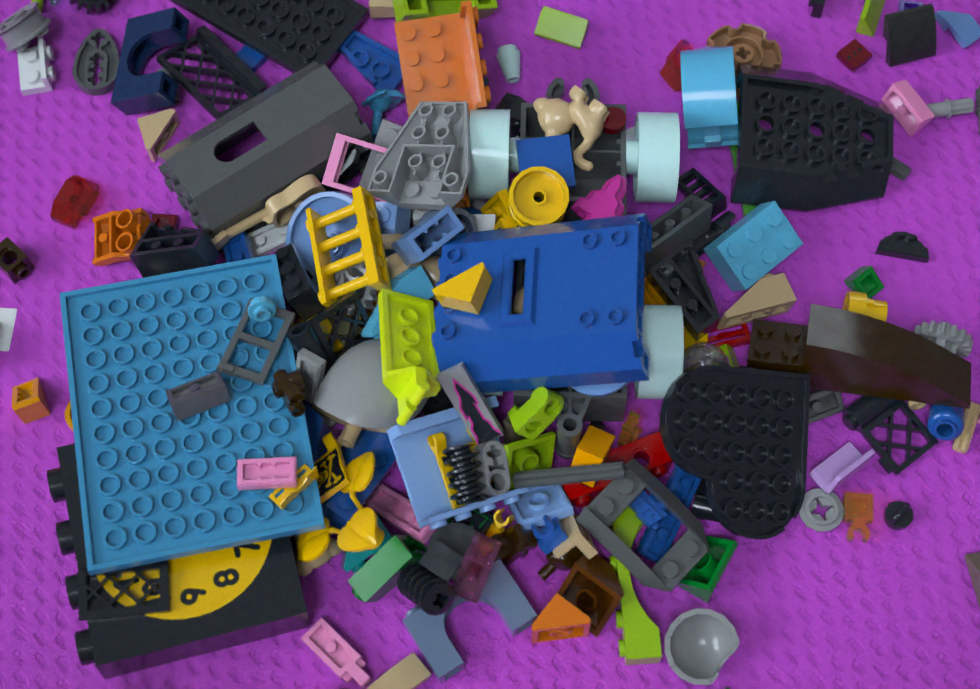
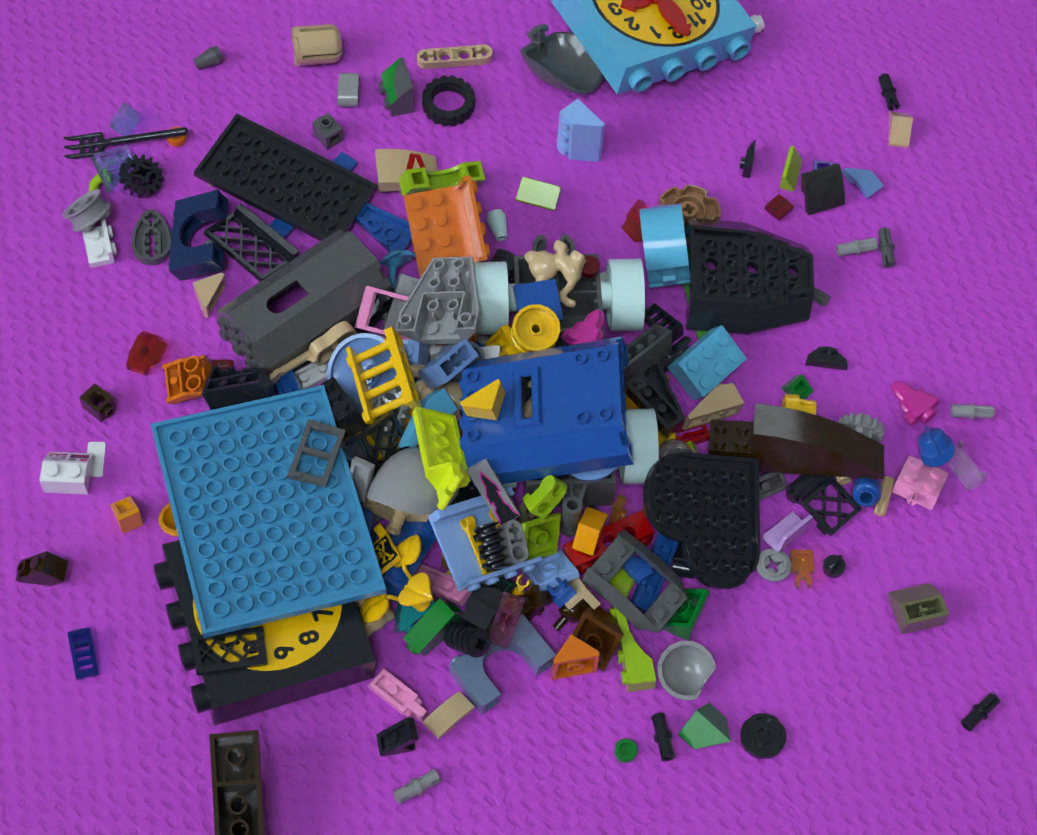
camera: 10 degrees left, 5 degrees down
flat silver slope [165,371,230,421] -> none
bright pink plate [237,456,297,490] -> none
medium azure plate [248,296,276,322] -> none
yellow piece [268,464,319,510] -> none
dark brown plate [271,370,306,417] -> none
dark grey axle [513,462,625,489] -> none
bright pink slope [881,80,935,137] -> none

